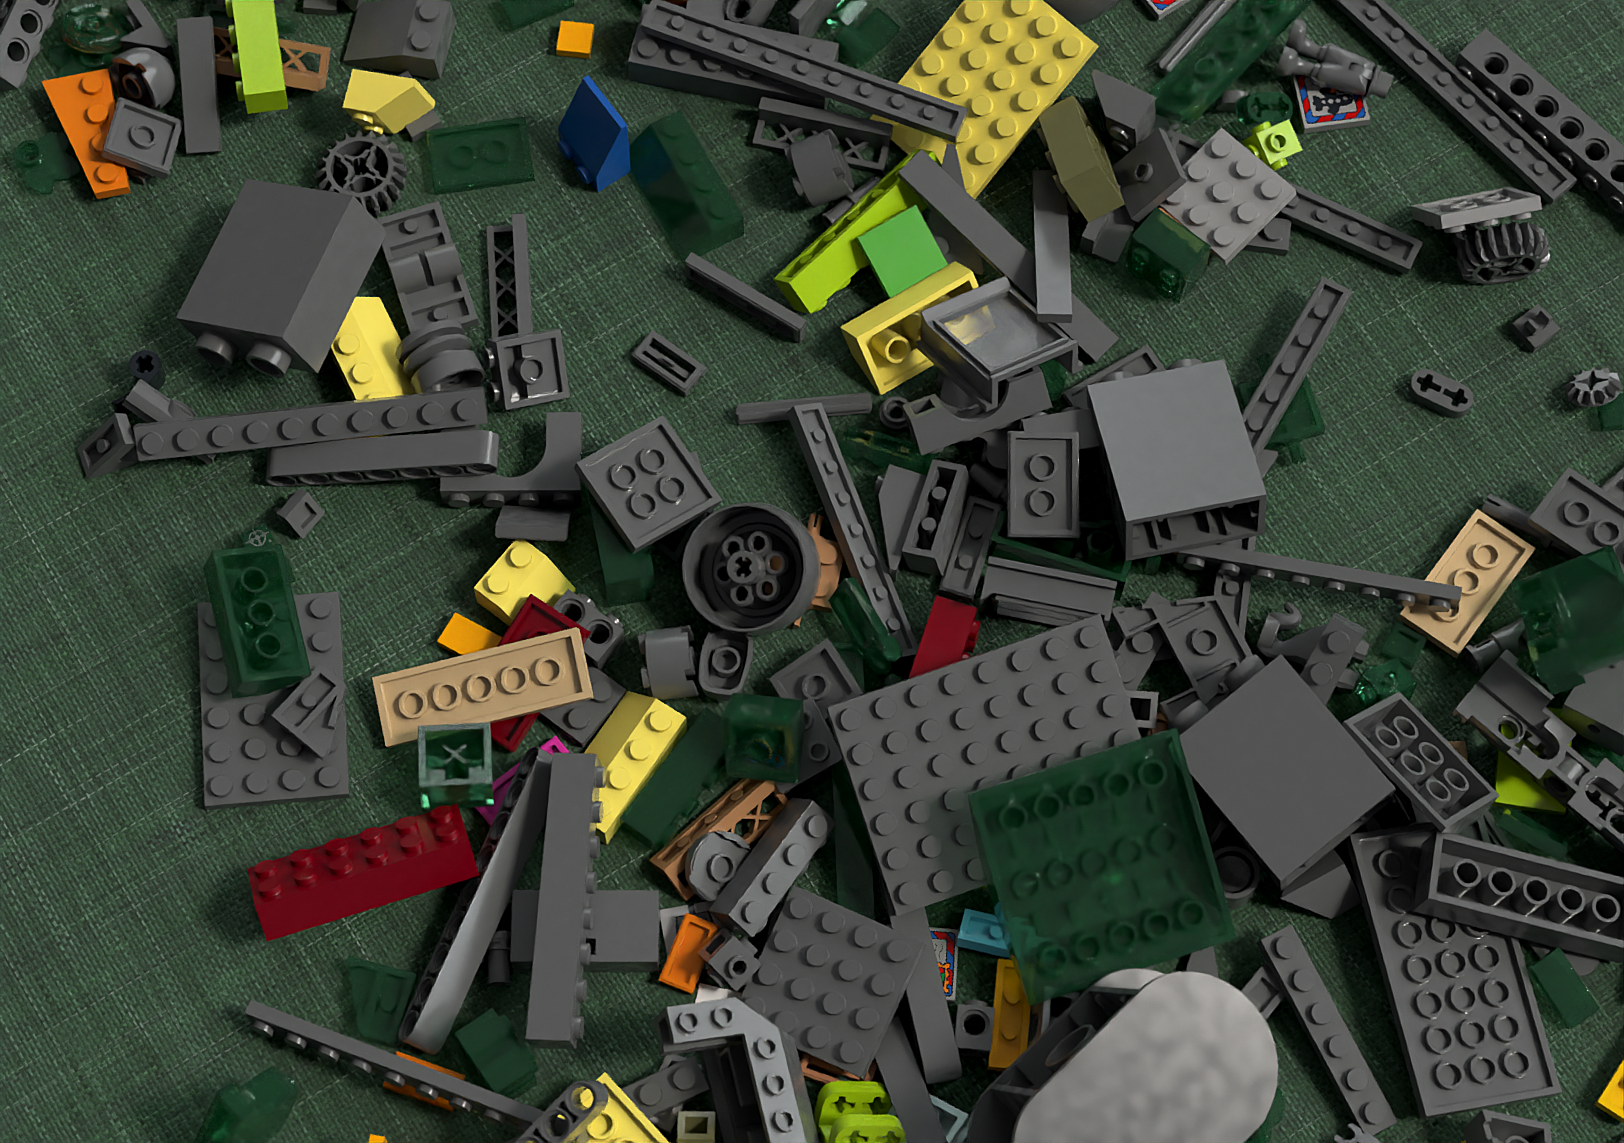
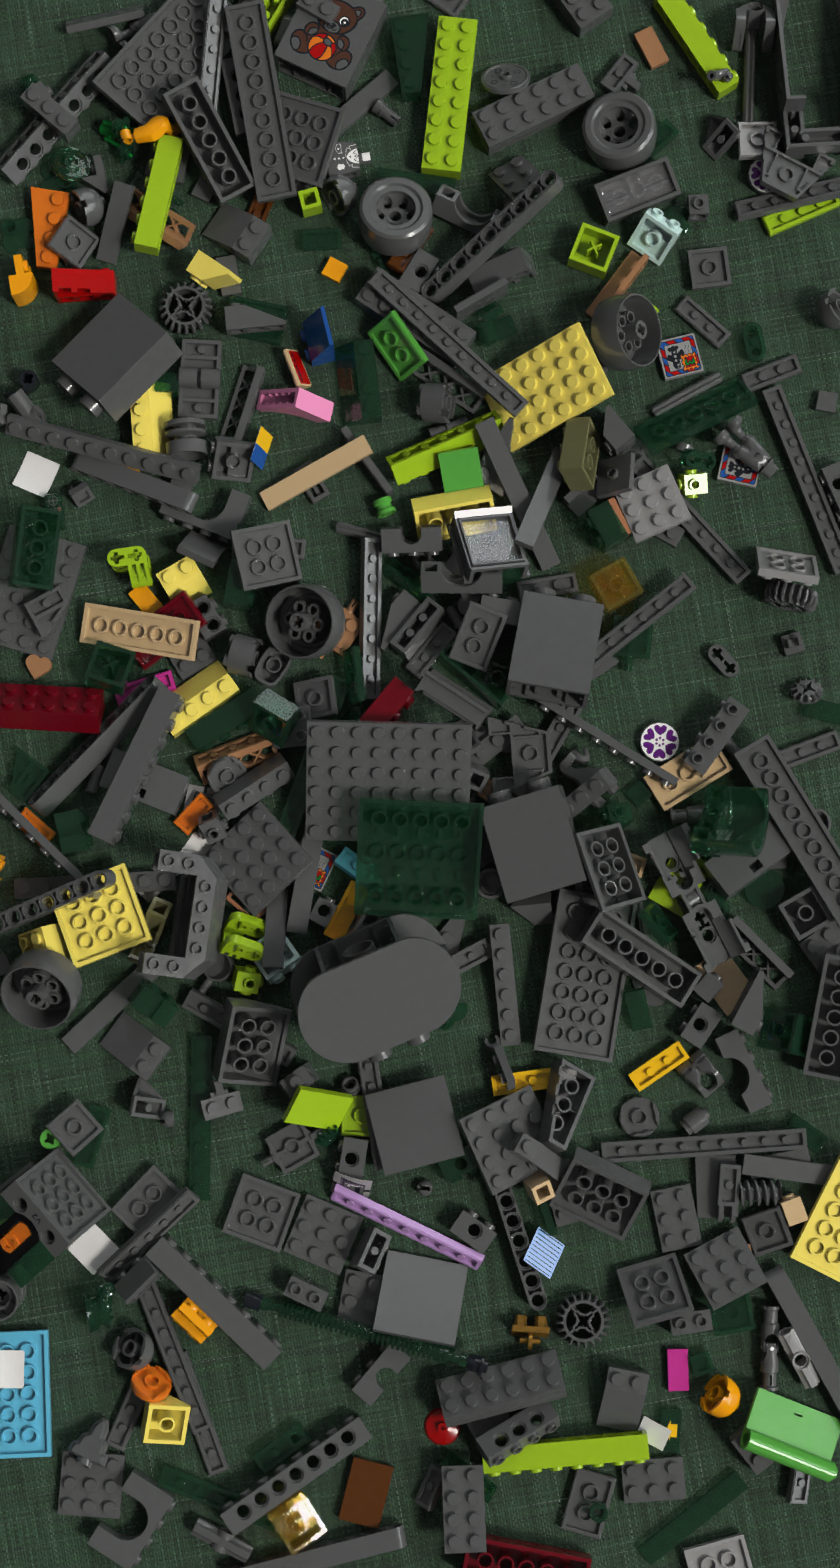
camera: 20 degrees right, 15 degrees up
none -> light orange brick [8,254,39,307]
none -> white sticker [12,451,60,498]
none -> medium nougat tile [26,654,52,680]
none -> red wedge [51,268,117,303]
none -> lime piece [107,546,153,588]
none -> clear green panel [154,372,179,399]
none -> dark grey slope [224,303,287,336]
none -> sticker [250,426,273,470]
none -> bright pink arch [256,387,334,423]
none -> tan tile [260,435,373,511]
none -> slope [283,349,311,389]
none -> bright green tile [367,310,429,382]
none -> bright green wheel [372,496,396,519]
none -> dark grey arch [381,525,443,557]
none -> clear yellow brick [587,557,644,614]
none -> tile [639,722,680,762]
none -> dark grey brick [682,696,750,778]

